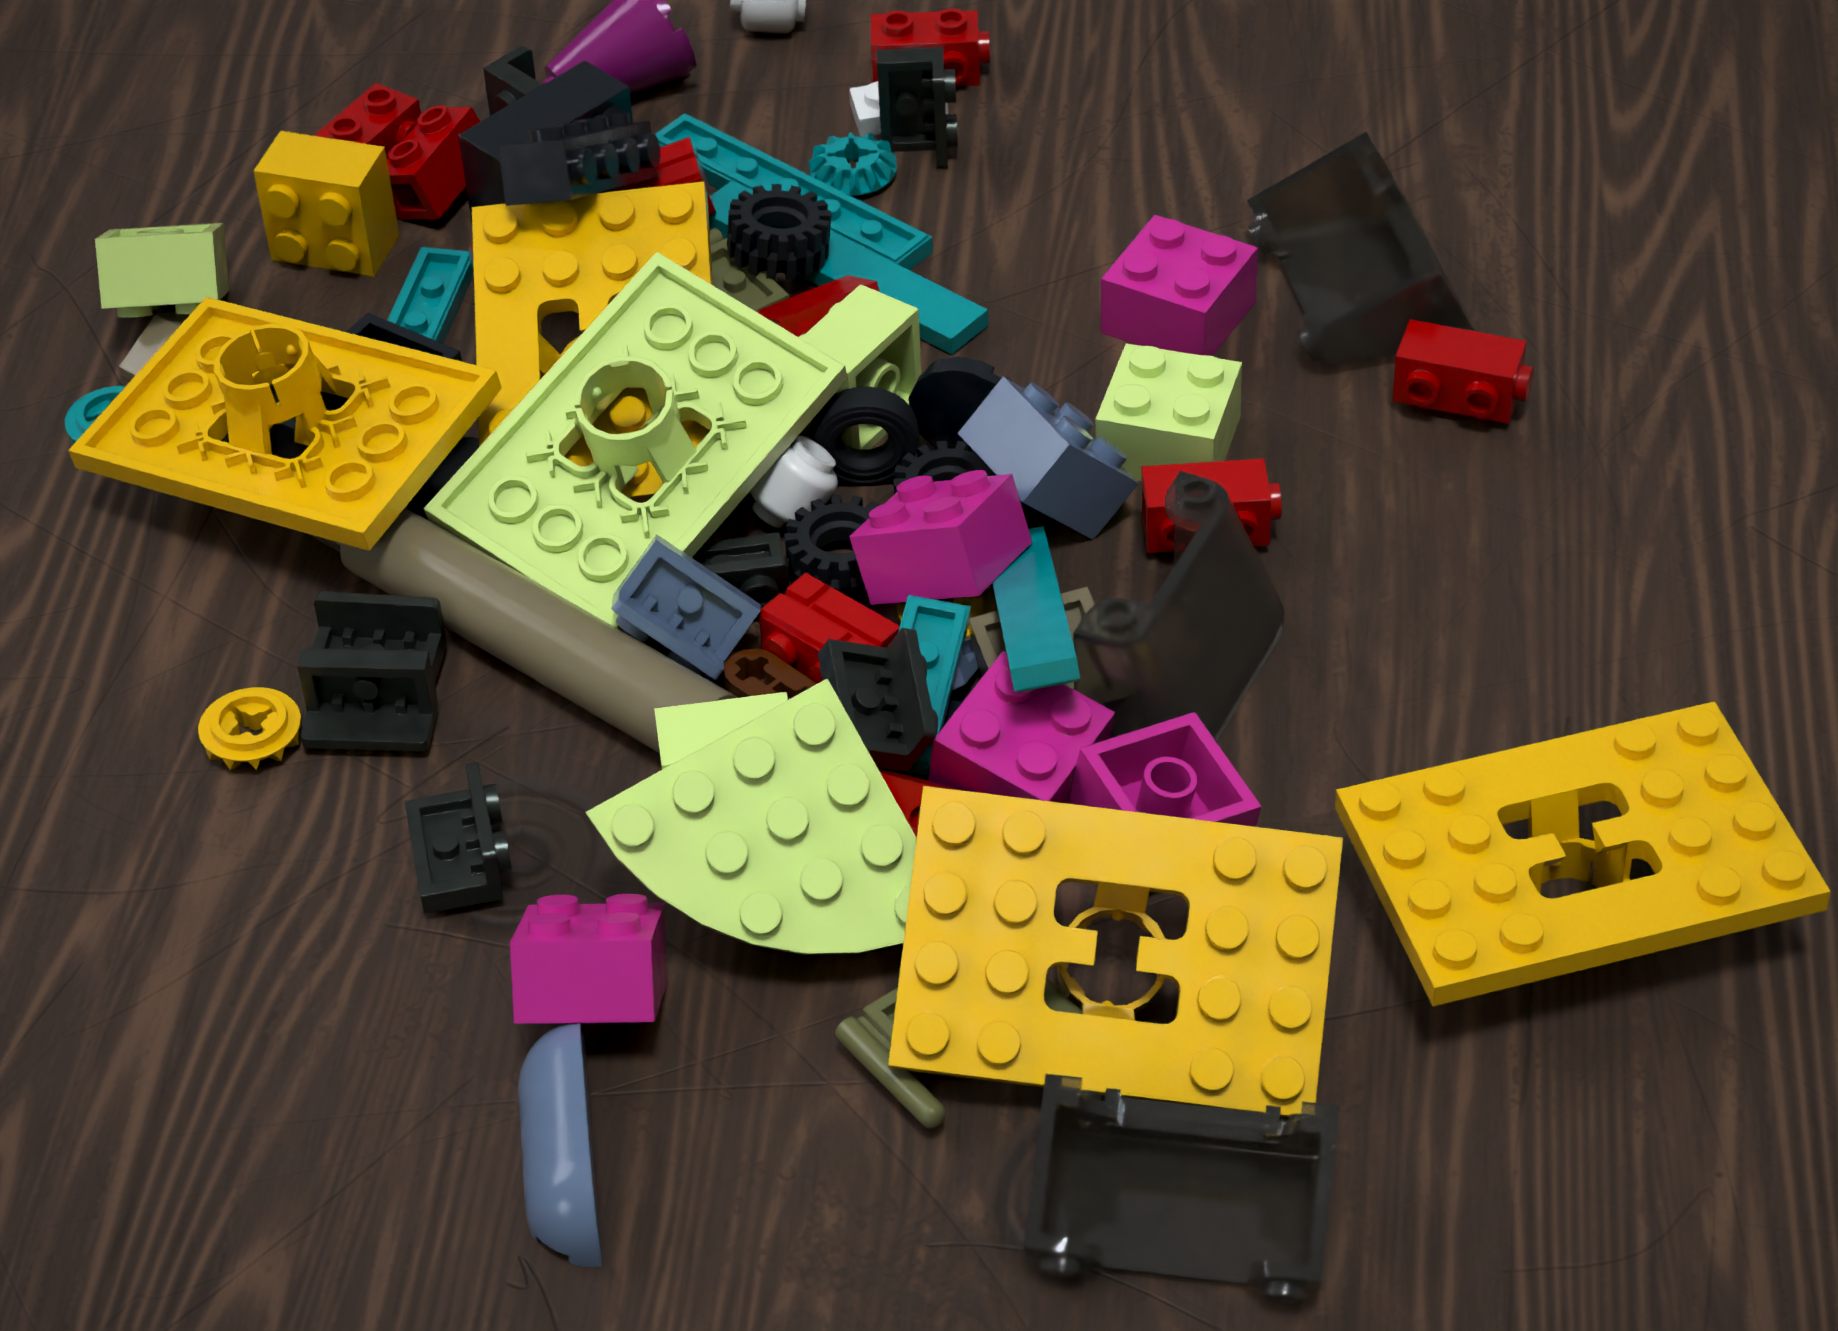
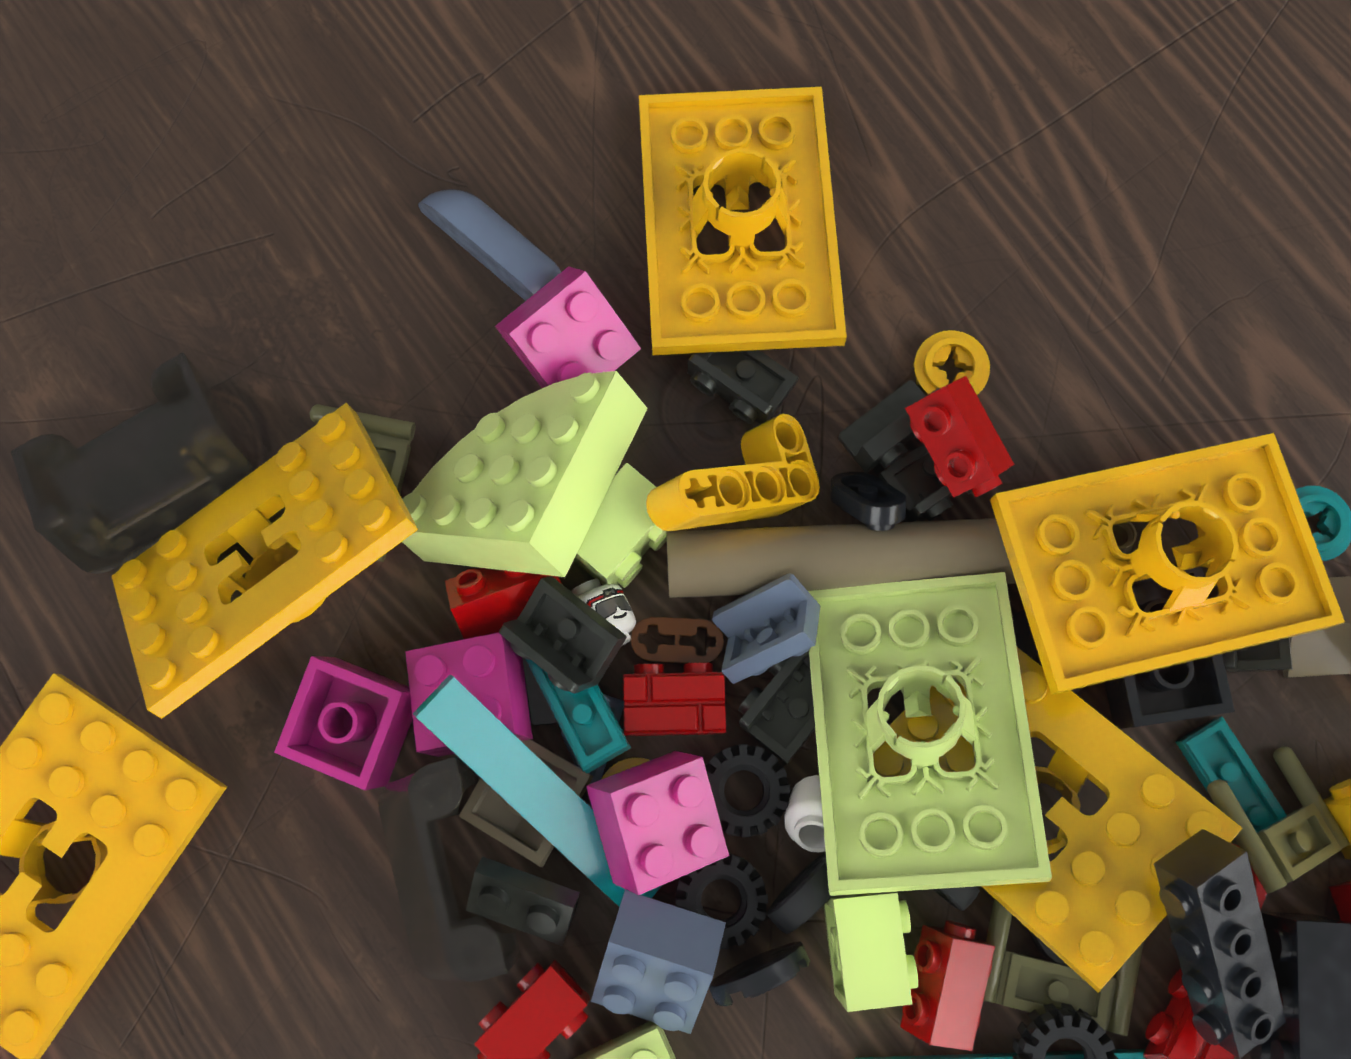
camera: 135 degrees right, 35 degrees up
none -> pearl dark grey bracket [466,856,580,946]
none -> yellow plate [639,87,847,355]
none -> yellow beam [646,413,820,531]
none -> black plate [830,472,906,531]
none -> red brick [905,376,1015,498]
none -> olive plate [1207,746,1350,894]

